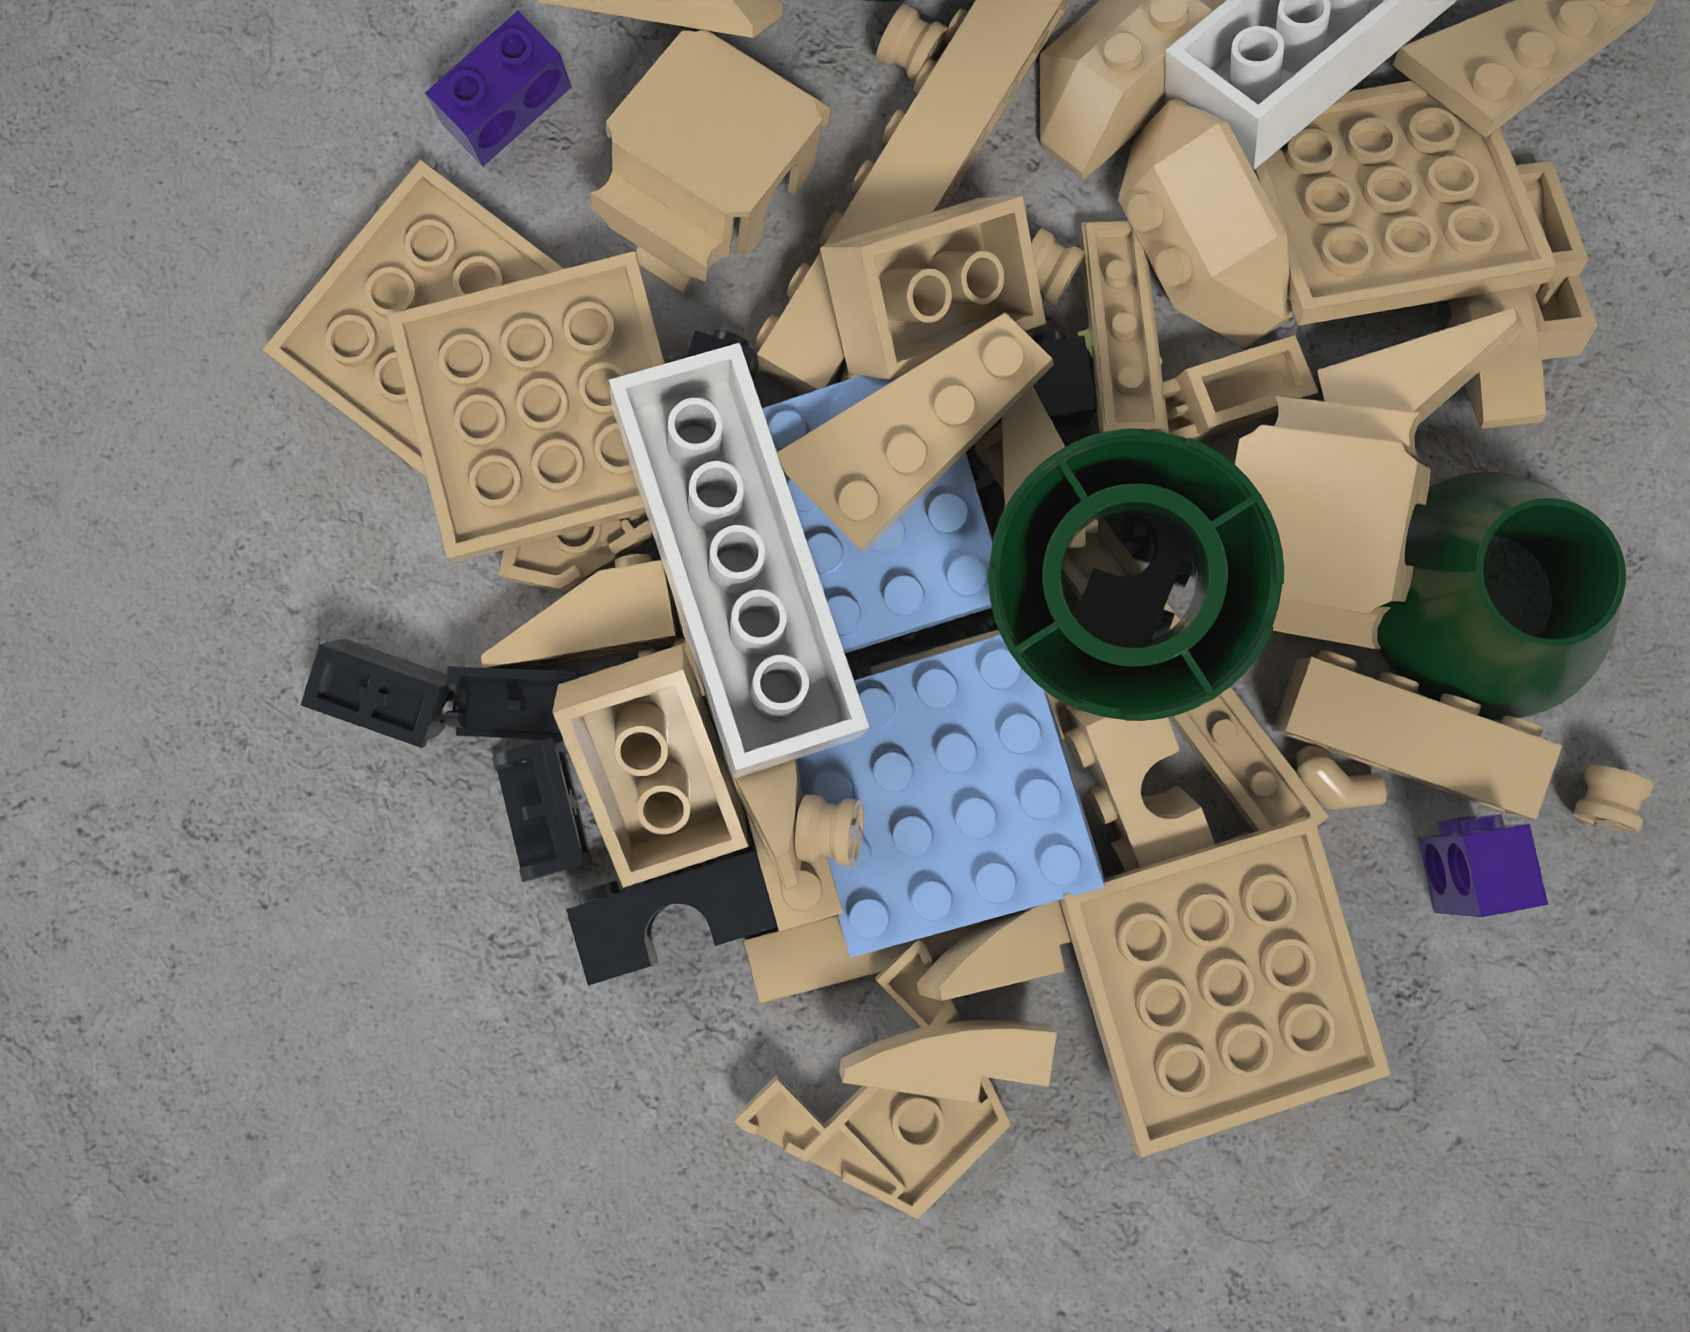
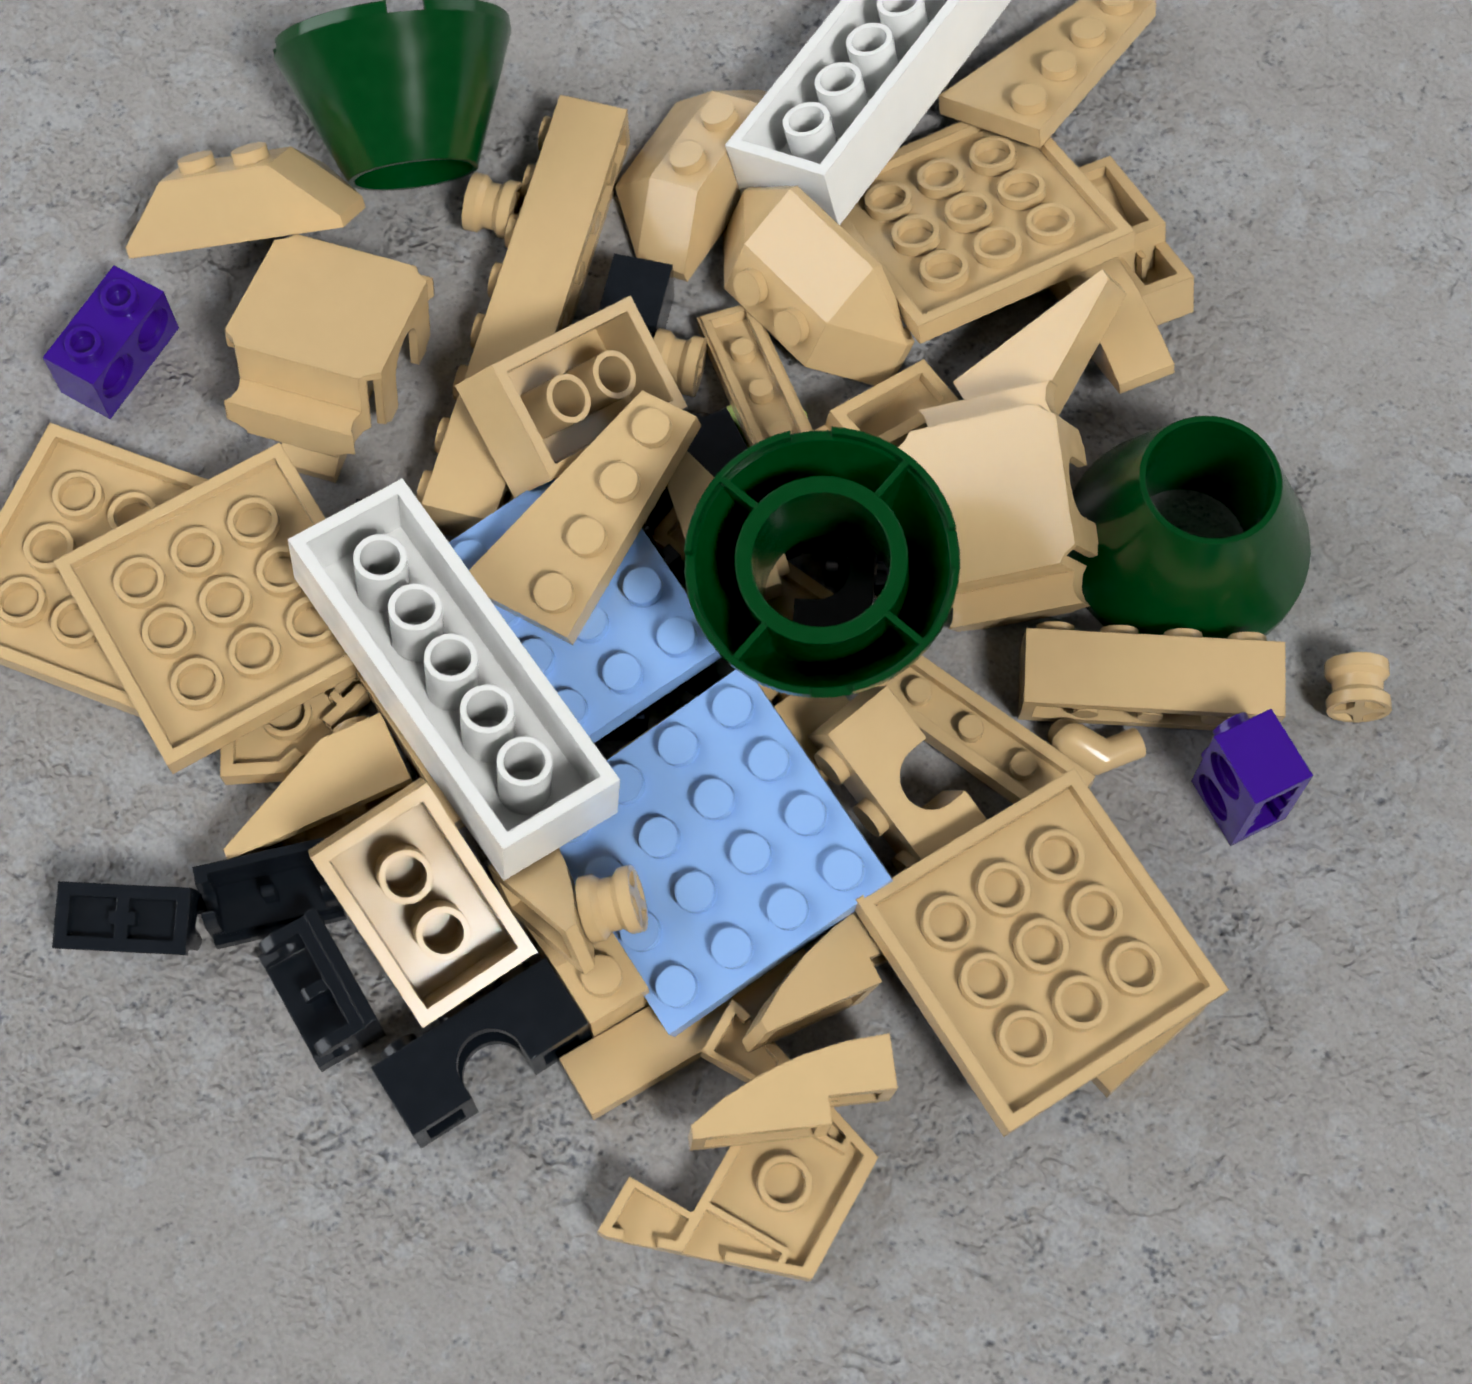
camera: 15 degrees left, 15 degrees down
none -> black brick [598,253,674,339]

